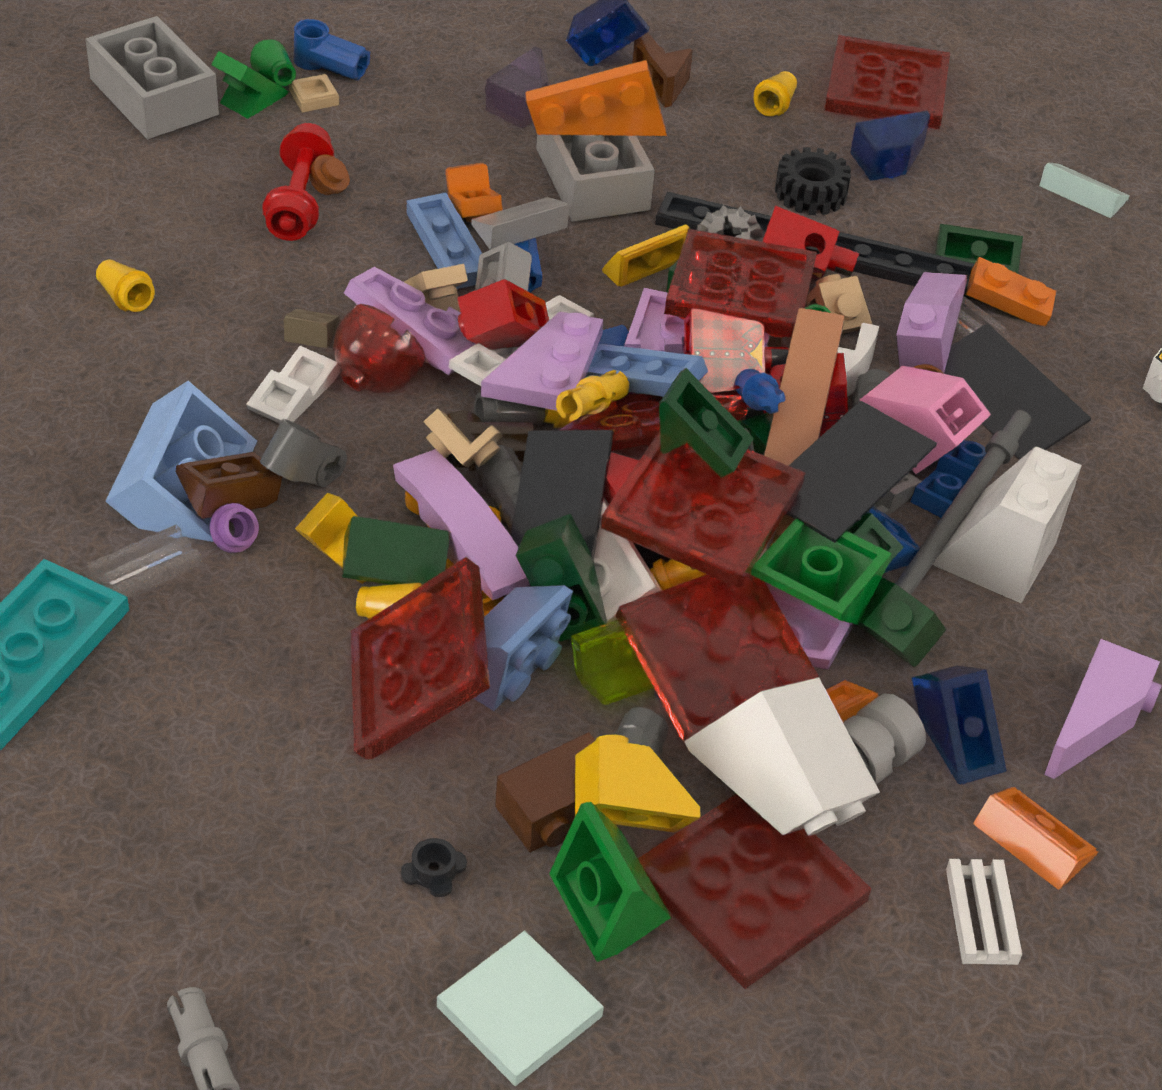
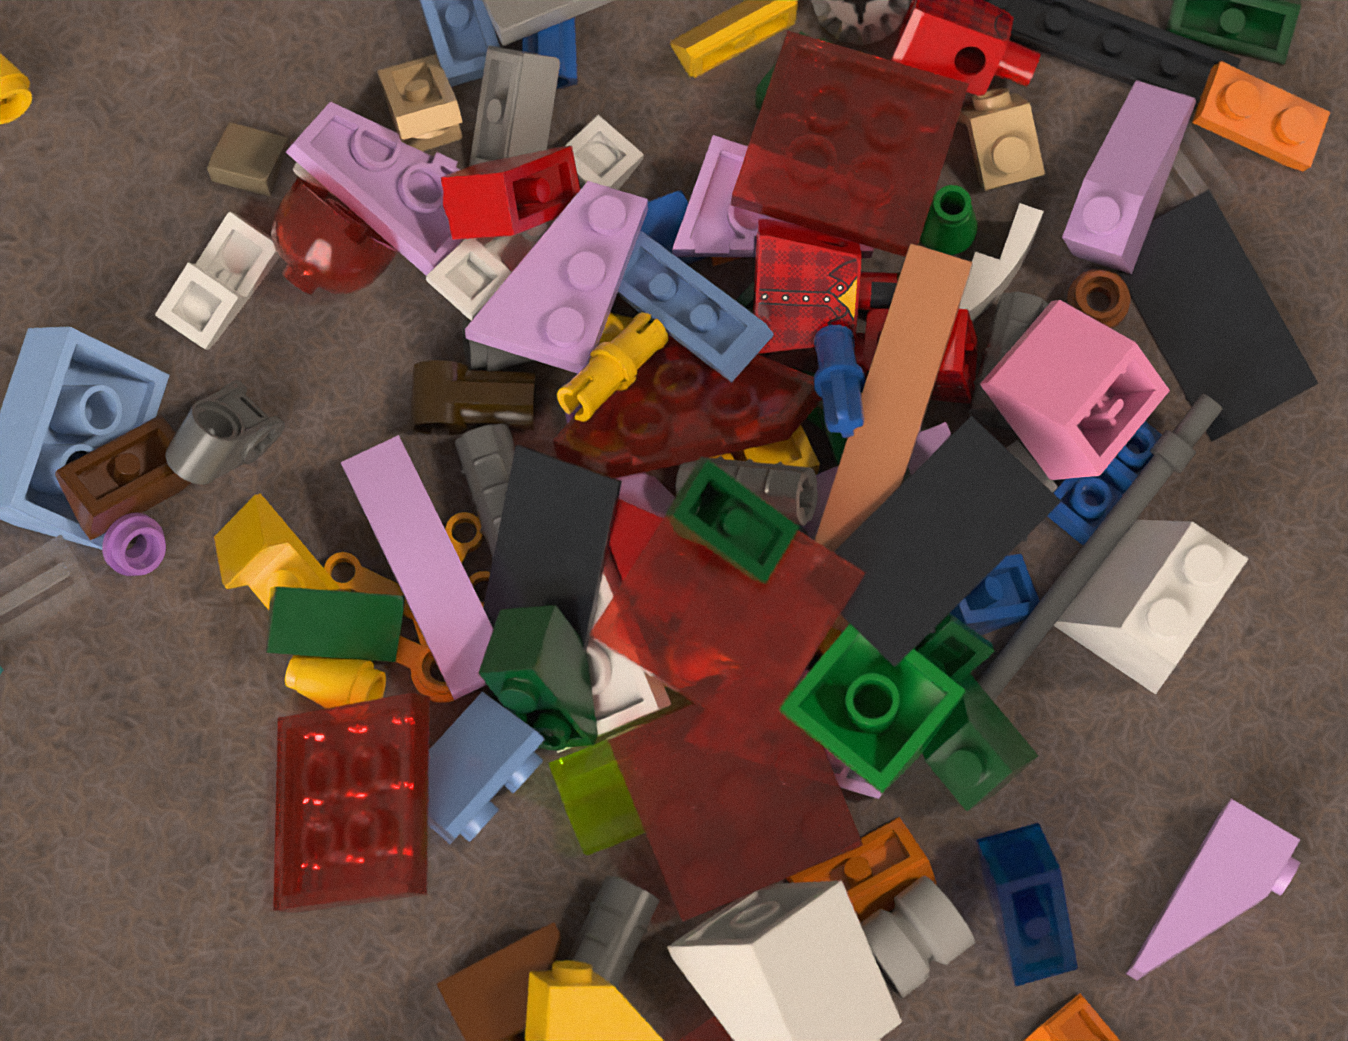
camera: 10 degrees right, 30 degrees up
tan bracket [423,409,503,467] -> none

